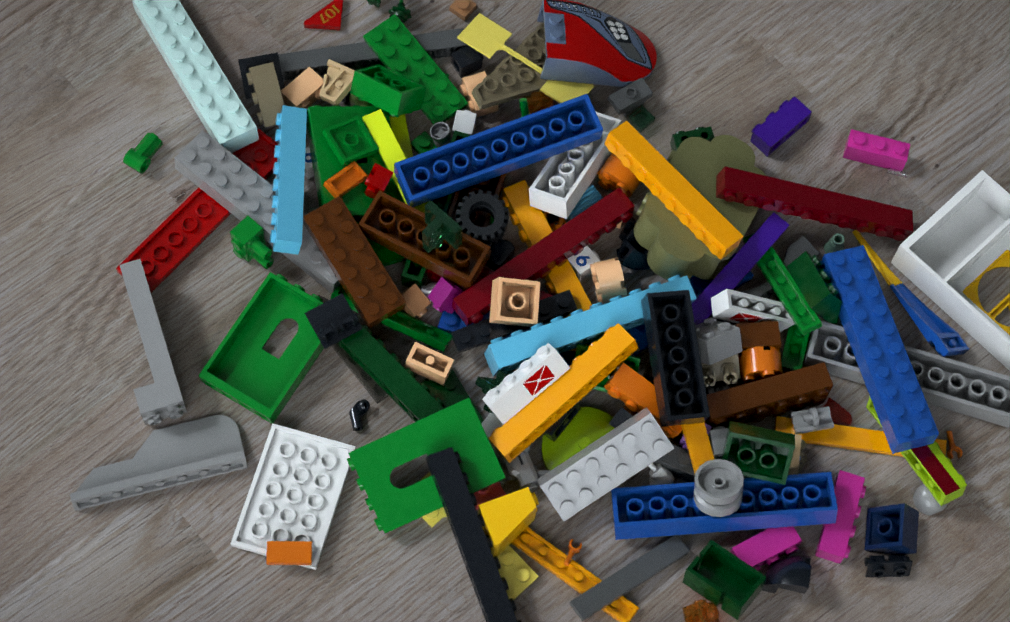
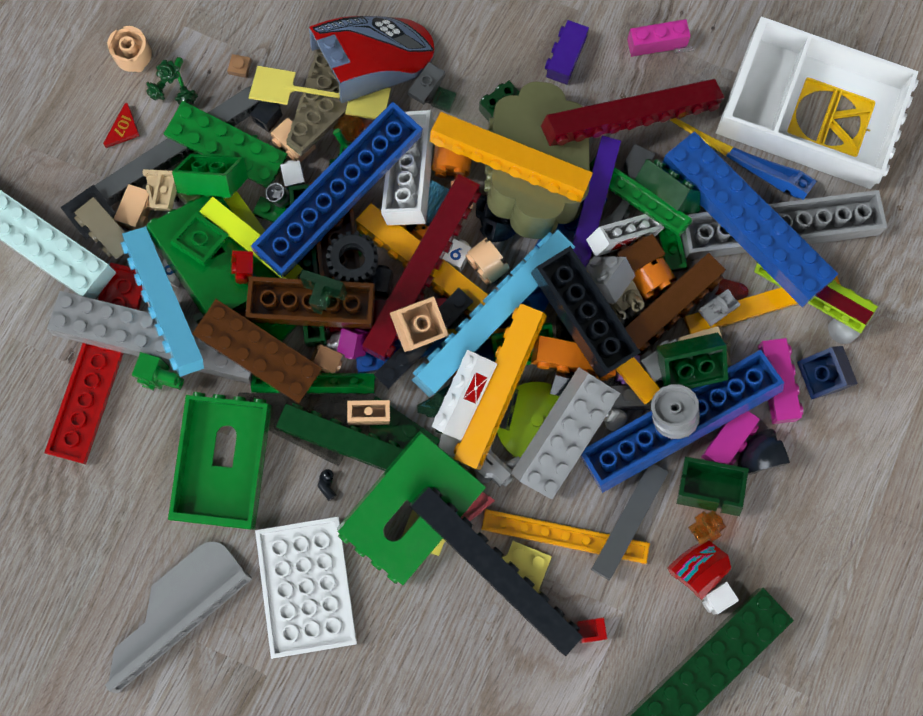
camera: 20 degrees left, 10 degrees up
light grey brick [120,259,187,425] -> none
green piece [123,132,163,174] -> none
orange tile [266,541,312,565] -> none
black hinge [305,293,363,349] -> none
orange tile [323,161,368,198] -> none
yellow slope [478,487,539,557] -> none
orange hand [564,539,582,566] -> none
sand green cone [824,233,845,254] -> none
black hinge [864,554,913,578] -> none
orange hand [946,431,963,459] -> none

